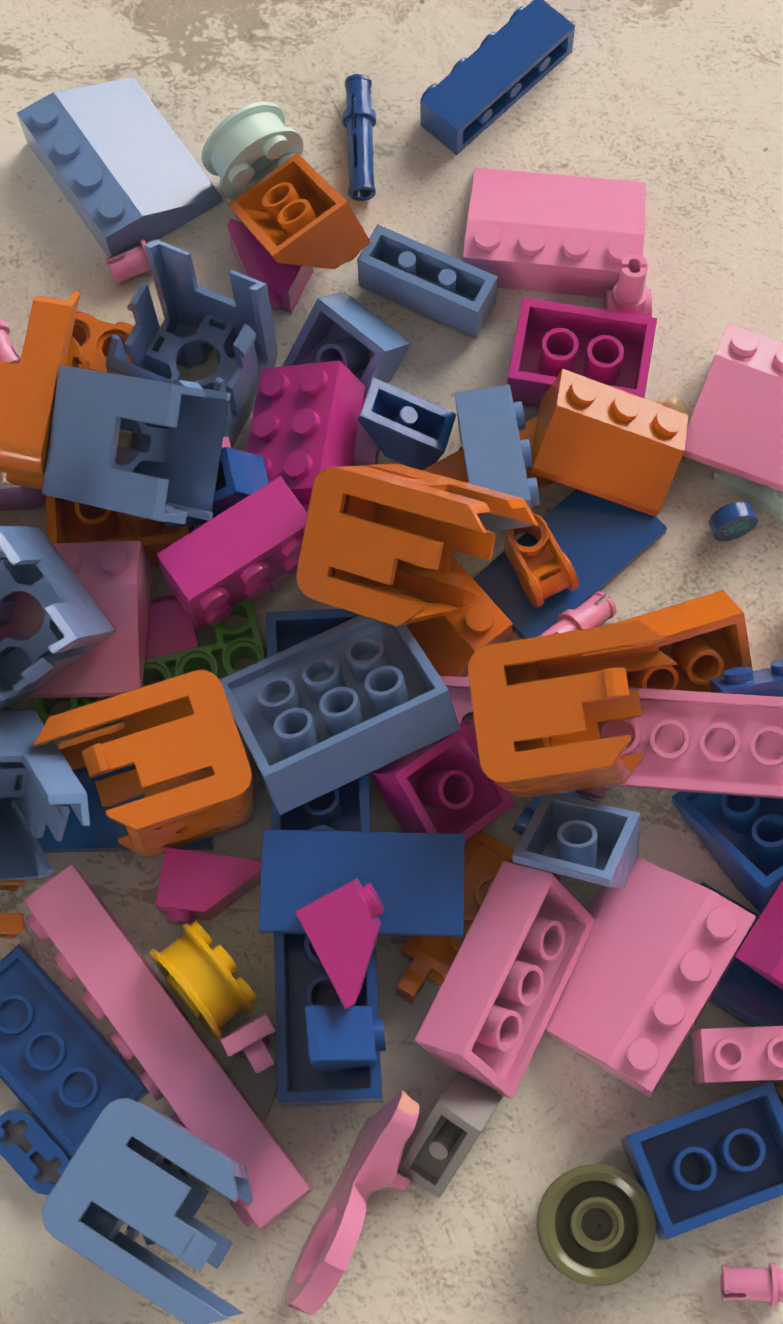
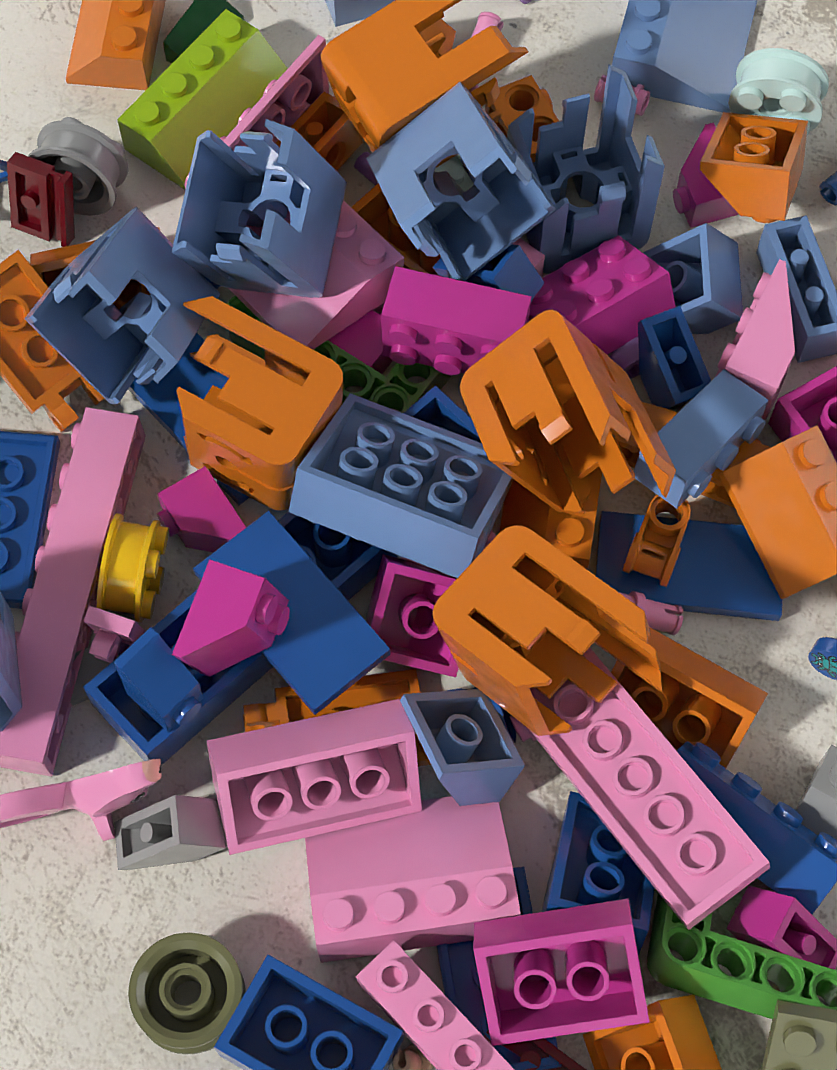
camera: 45 degrees right, 5 degrees down
none -> bright pink slope [715,259,795,421]

